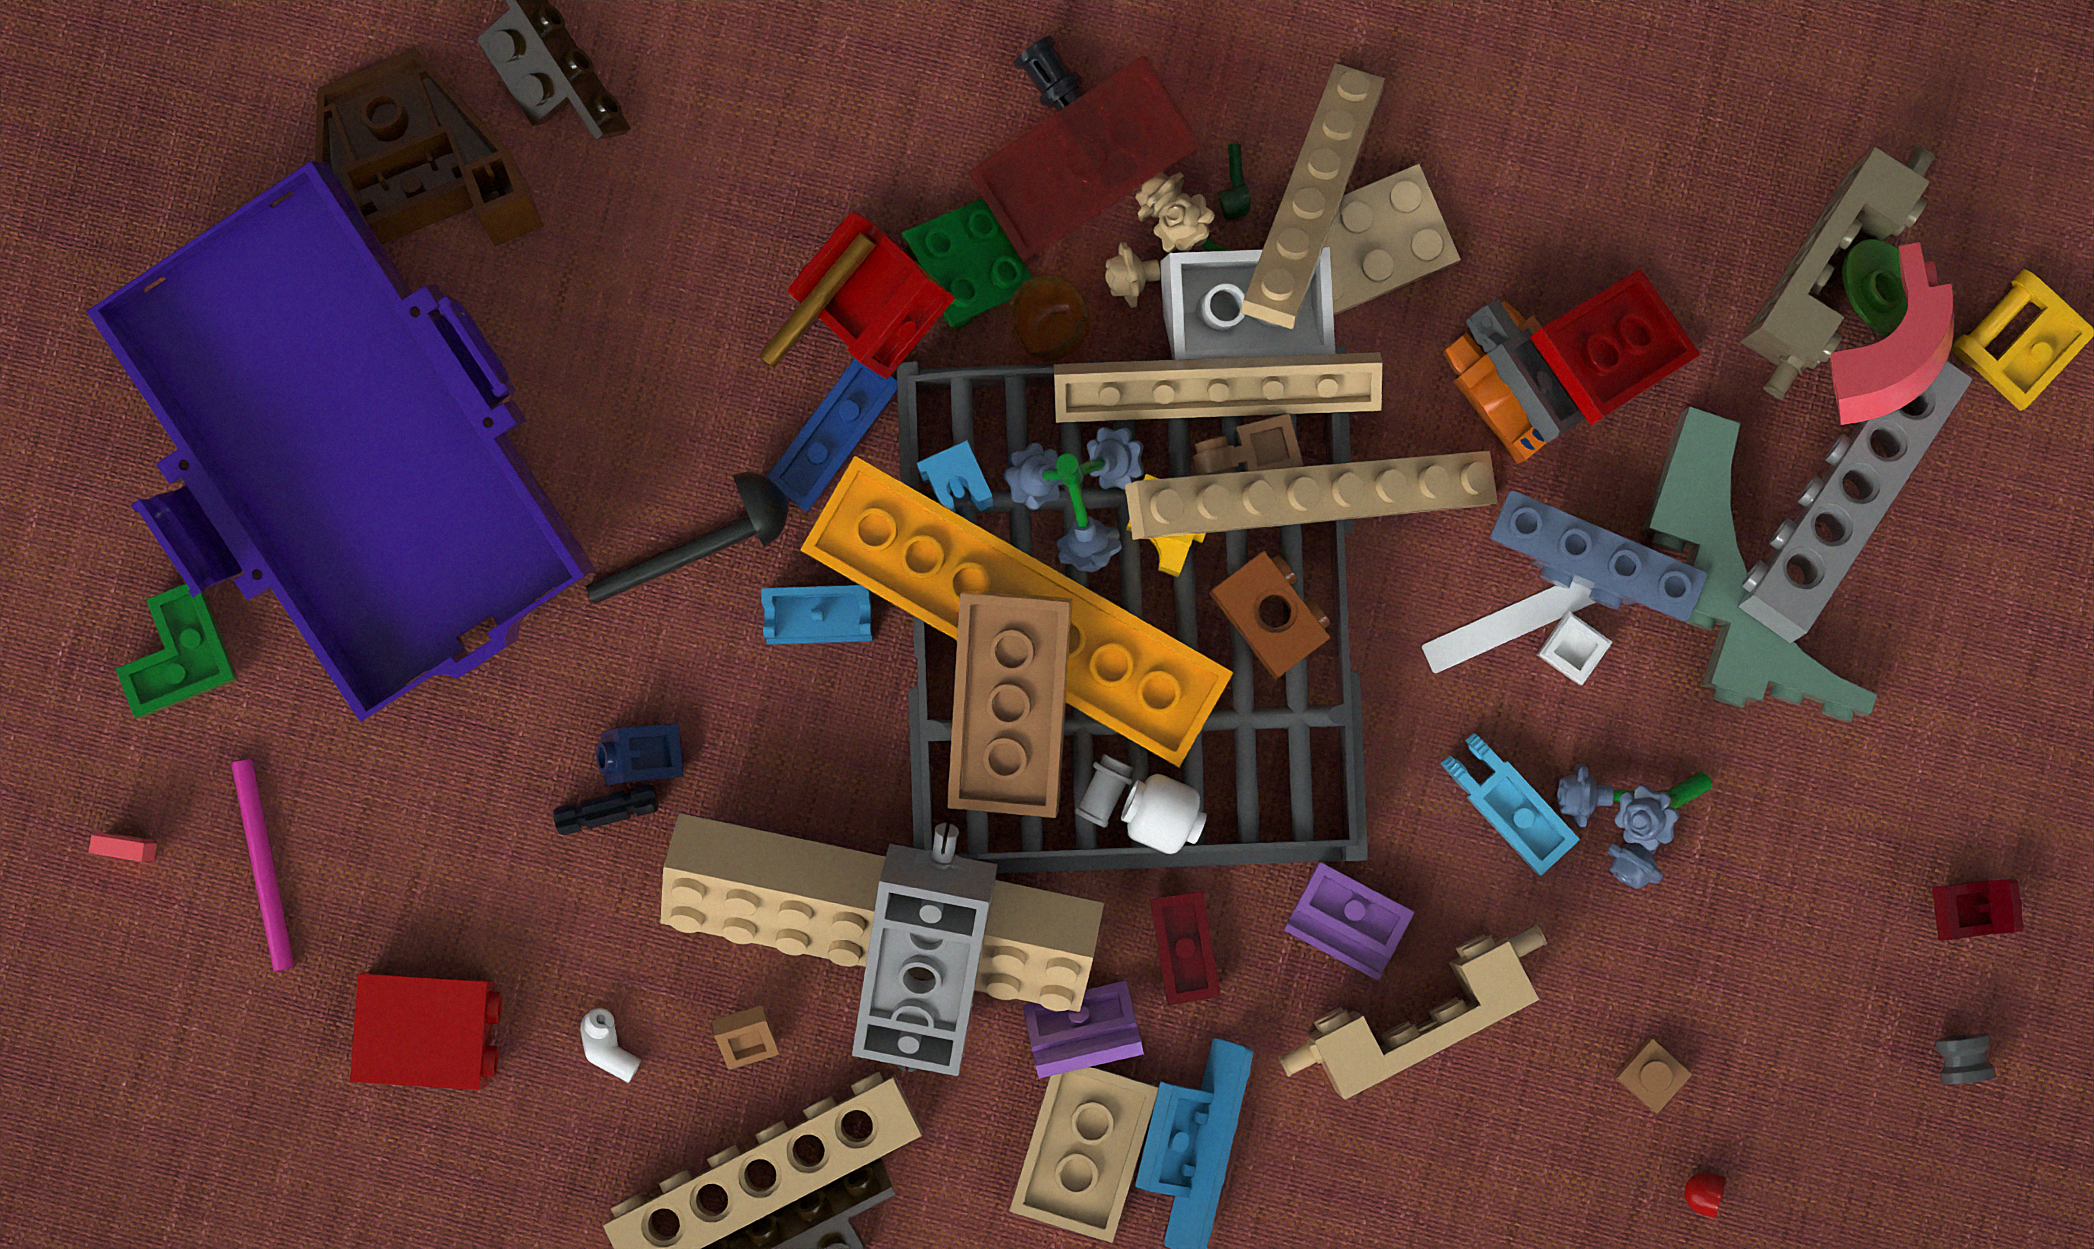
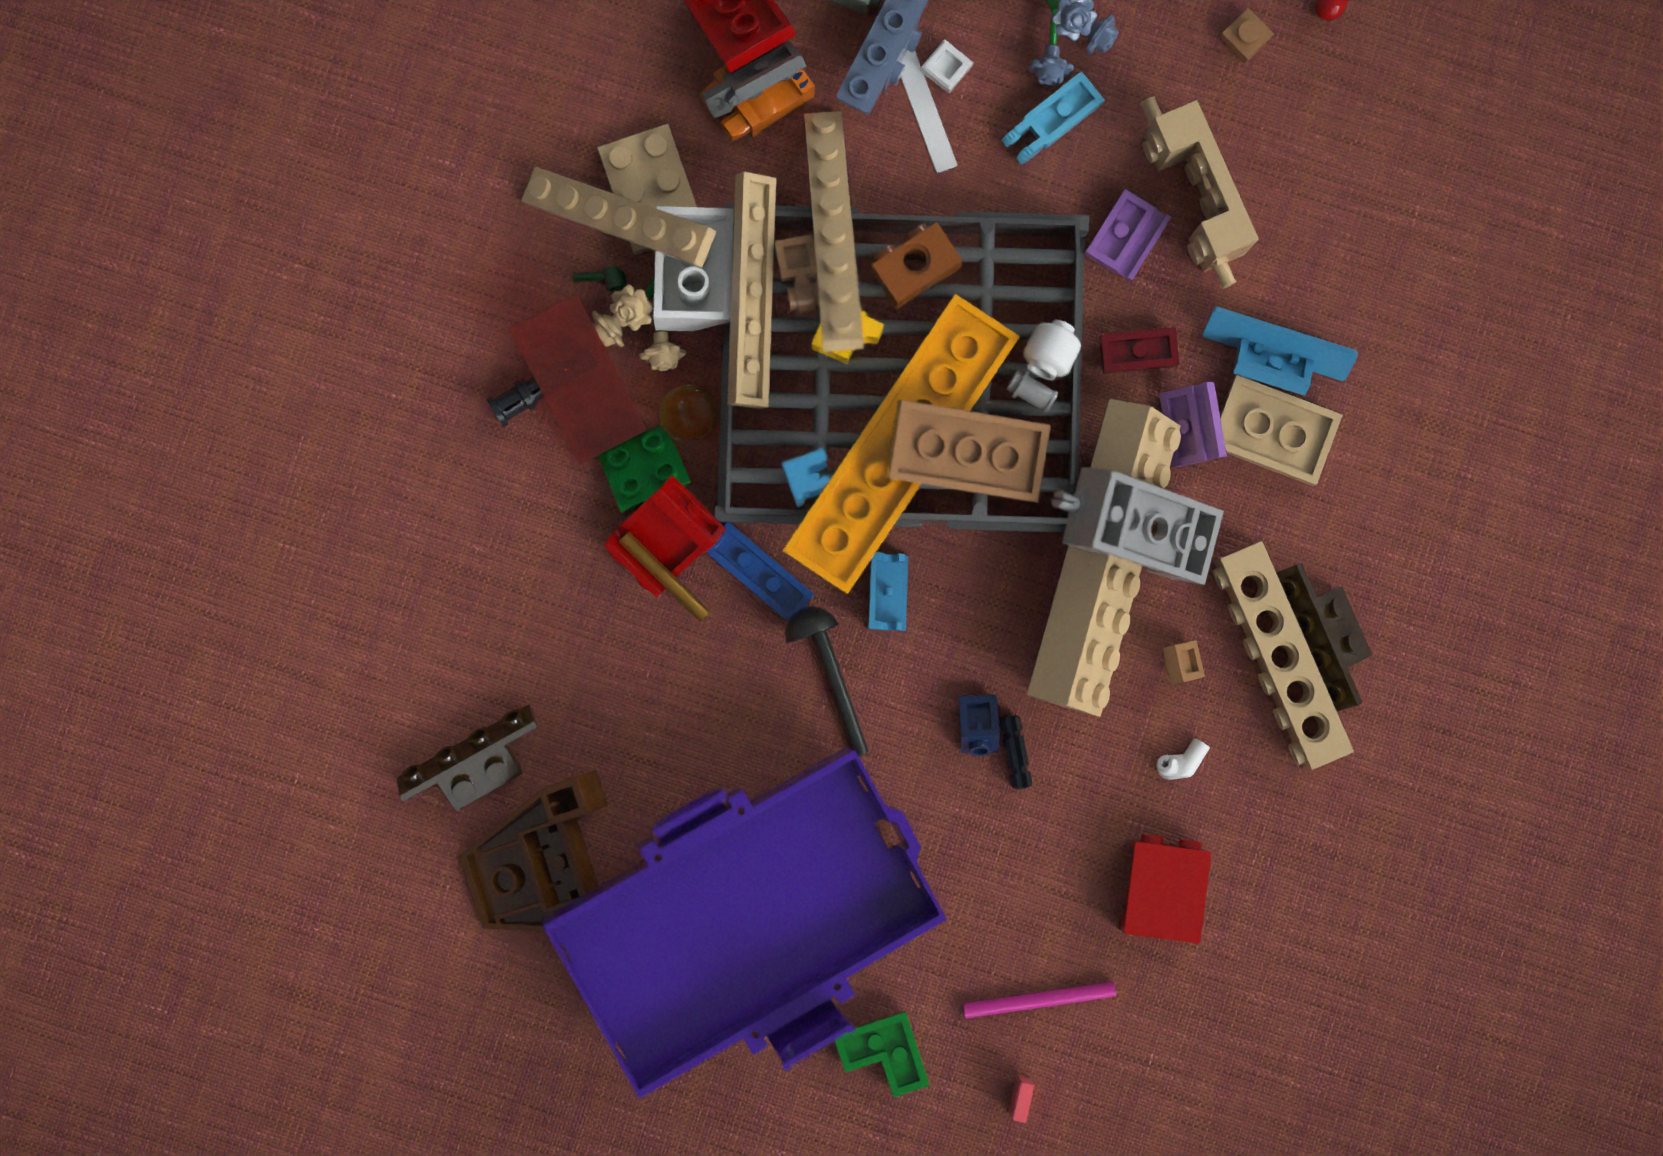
camera: 85 degrees left, 0 degrees up
sand blue plant [1003,427,1144,572] -> none

